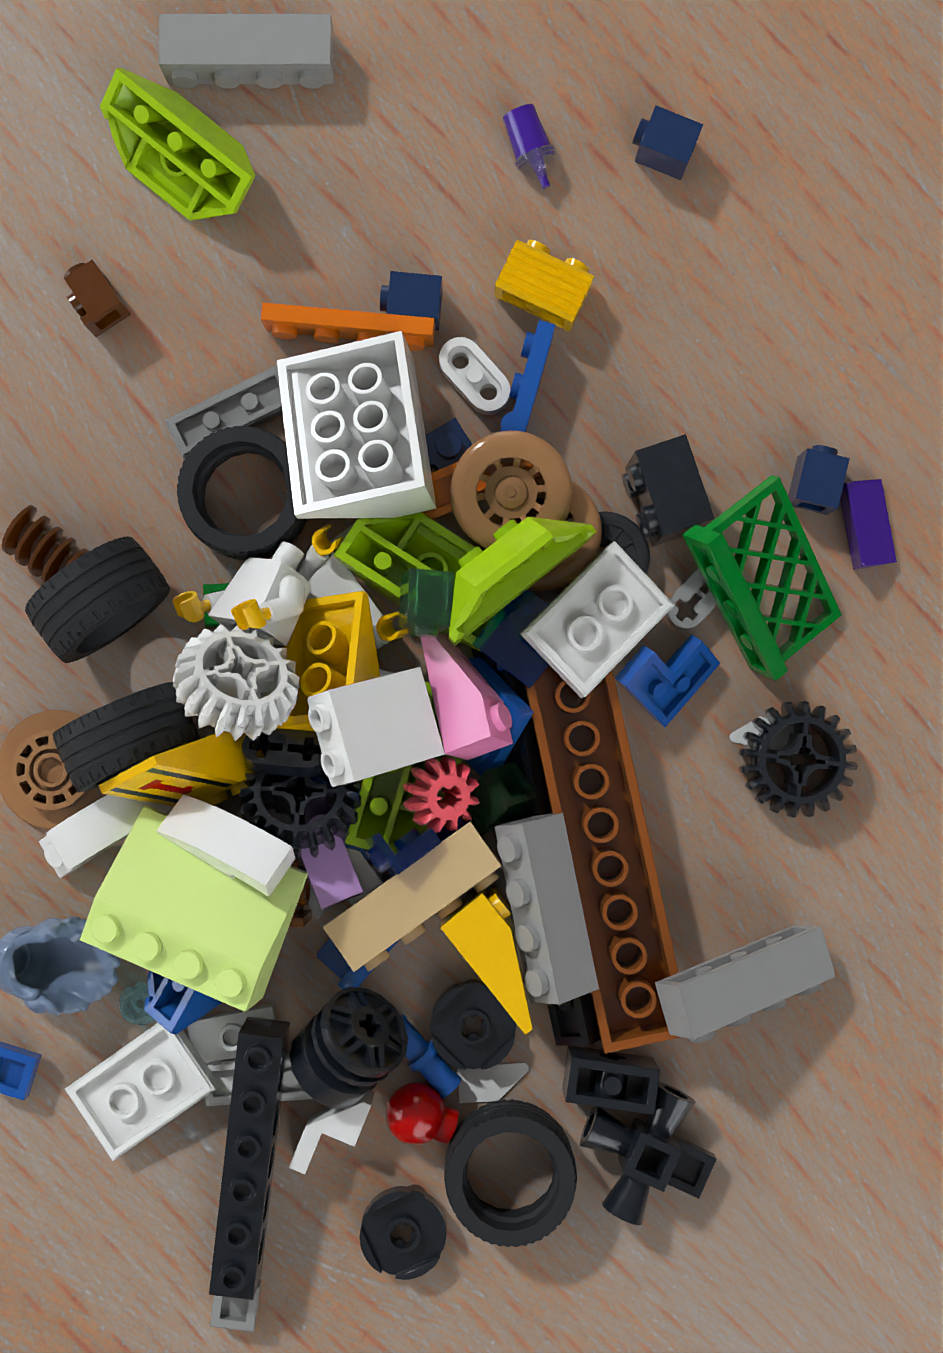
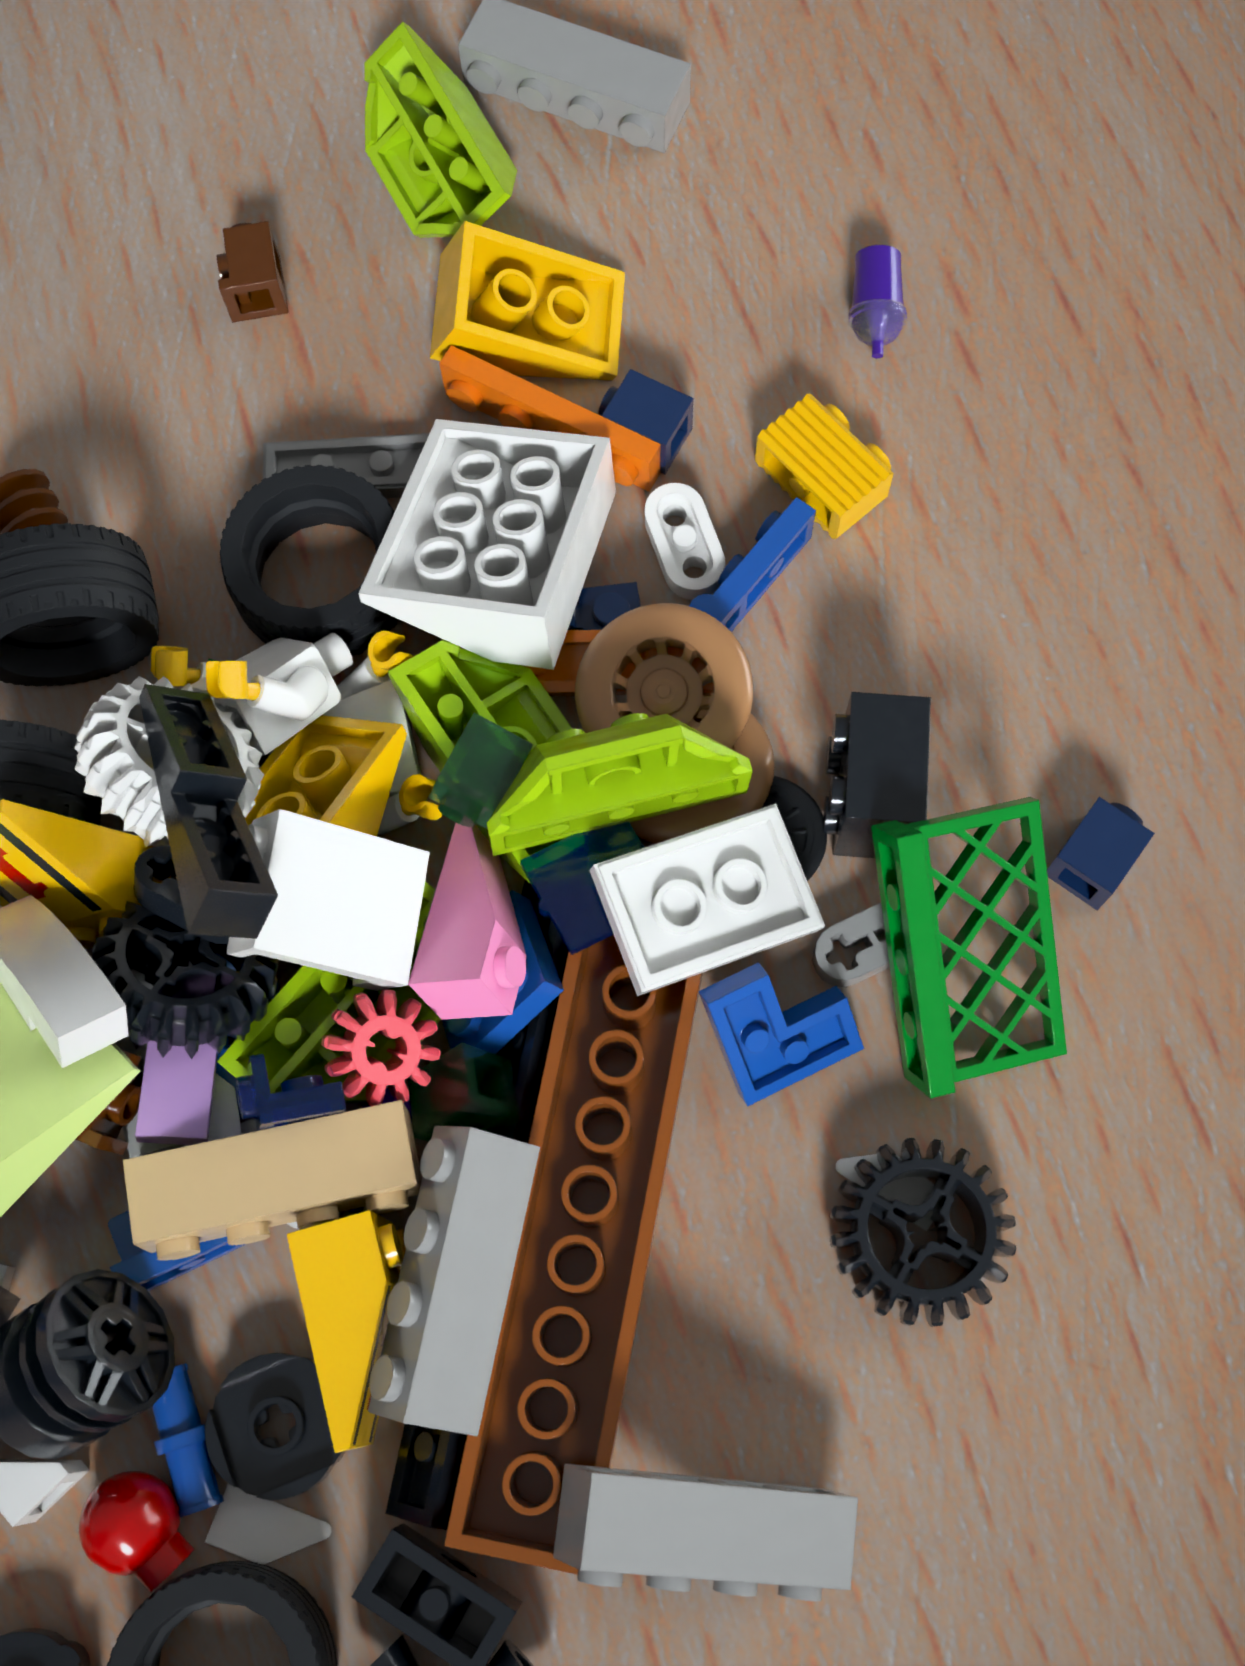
camera: 25 degrees right, 15 degrees down
dark blue brick [632,105,704,180] -> none
dark purple slope [840,479,897,570] -> none
none -> black slope [139,684,278,939]
none -> yellow slope [430,221,625,381]

